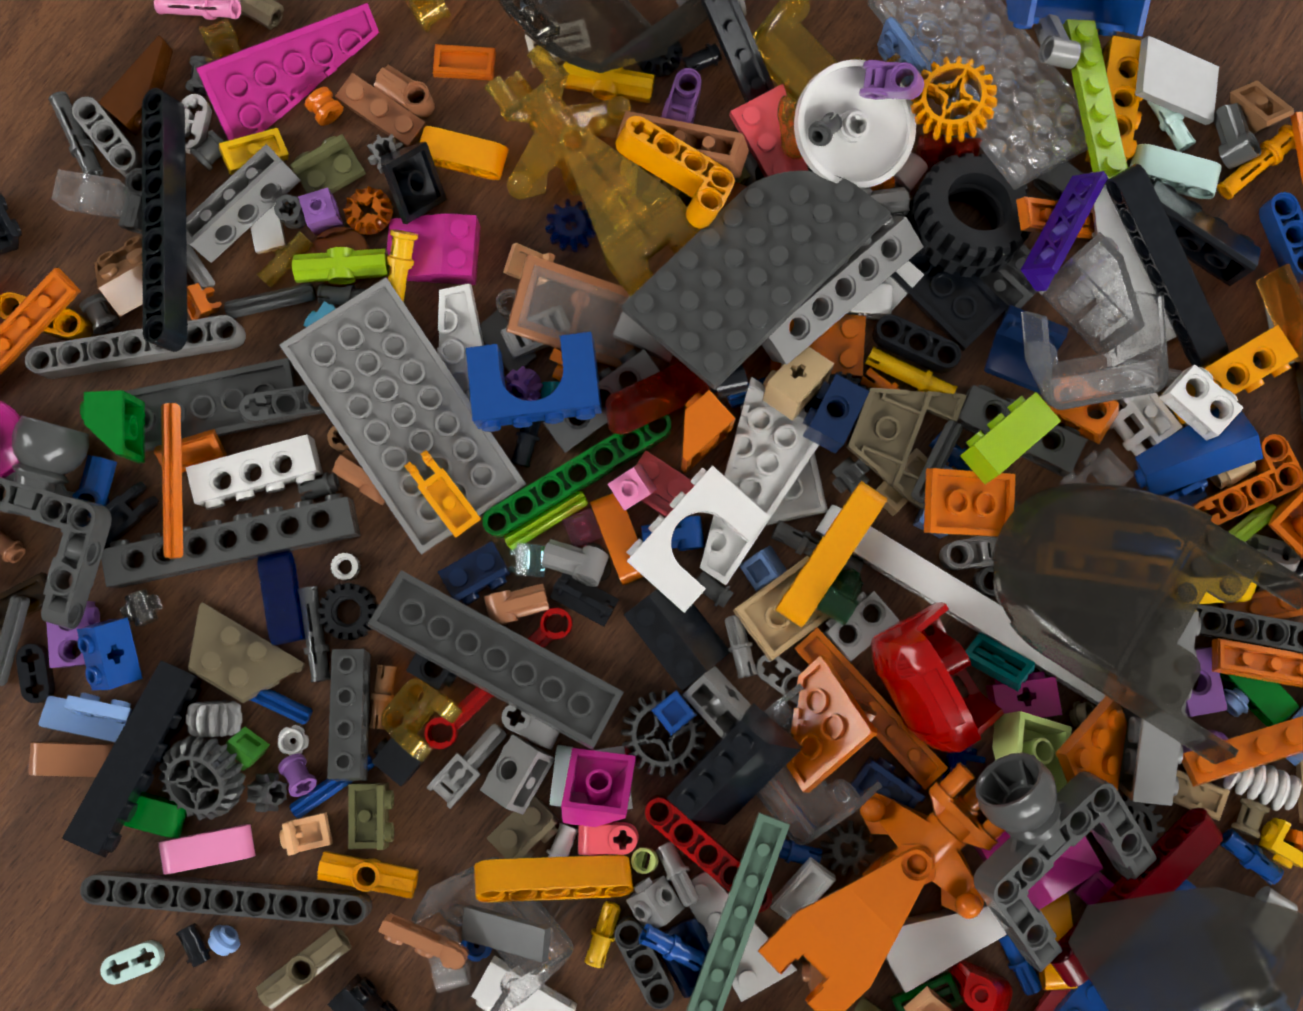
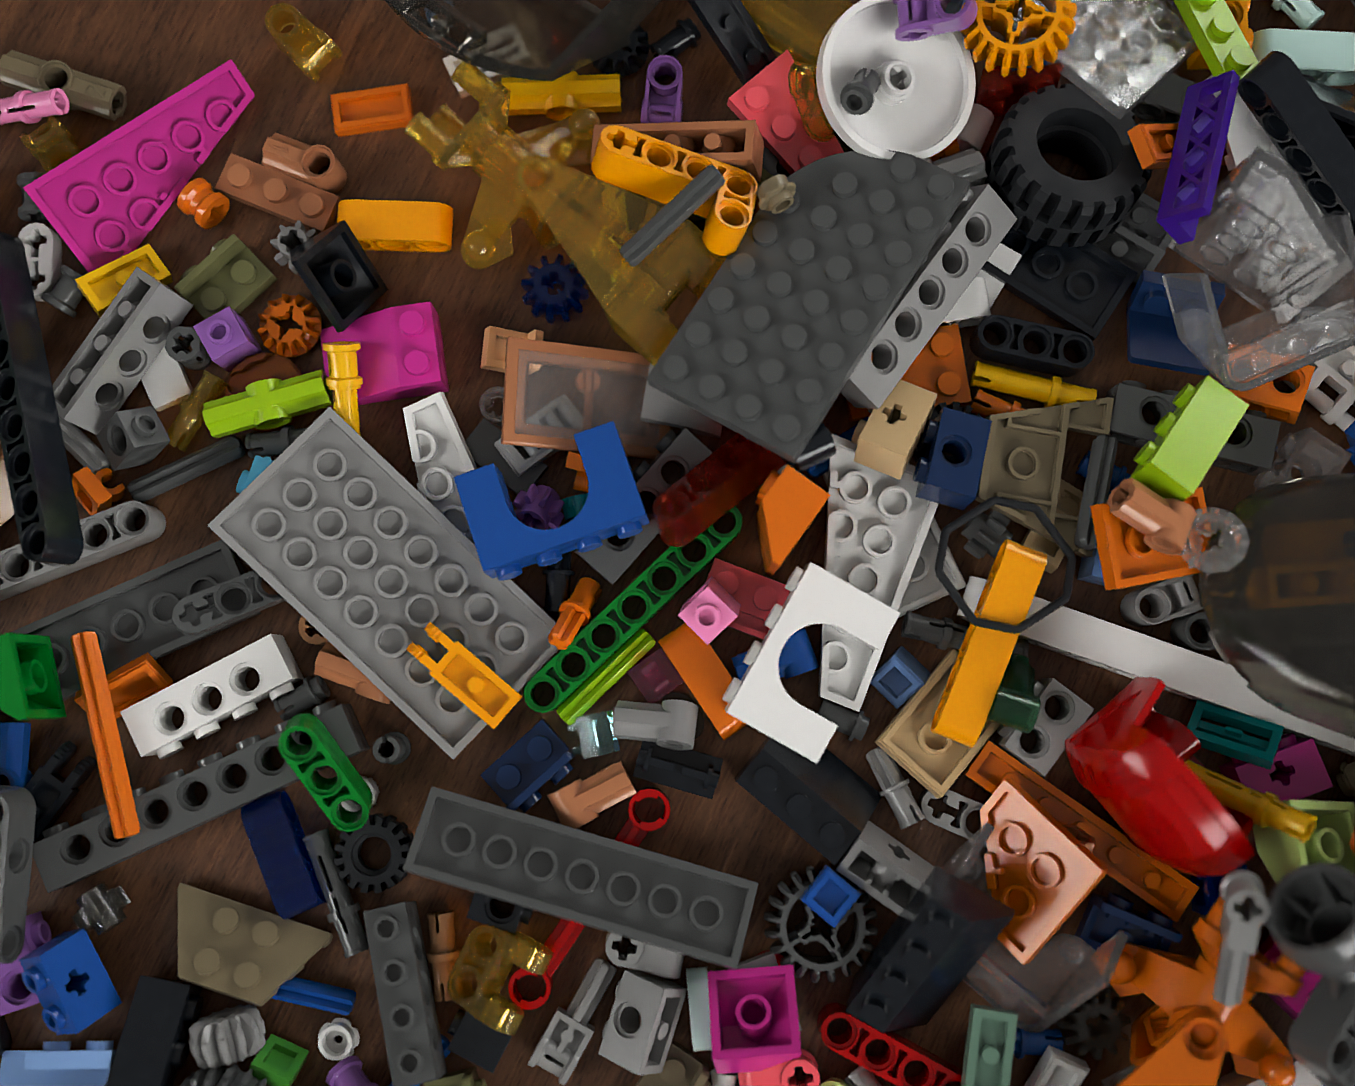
camera: 10 degrees left, 0 degrees up
none -> dark grey brick [96,406,171,471]
none -> green beam [279,713,373,832]
none -> dark grey pin [372,732,411,765]
none -> orange axle [548,577,602,650]
none -> dark grey axle [619,165,725,267]
none -> dark tan plate [756,174,796,214]
none -> black piece [935,496,1076,634]
none -> nougat piece [1107,478,1197,555]
none -> clear gear [1179,507,1249,575]
none -> yellow pin [1184,760,1317,843]
none -> light grey connector [1213,870,1270,1007]

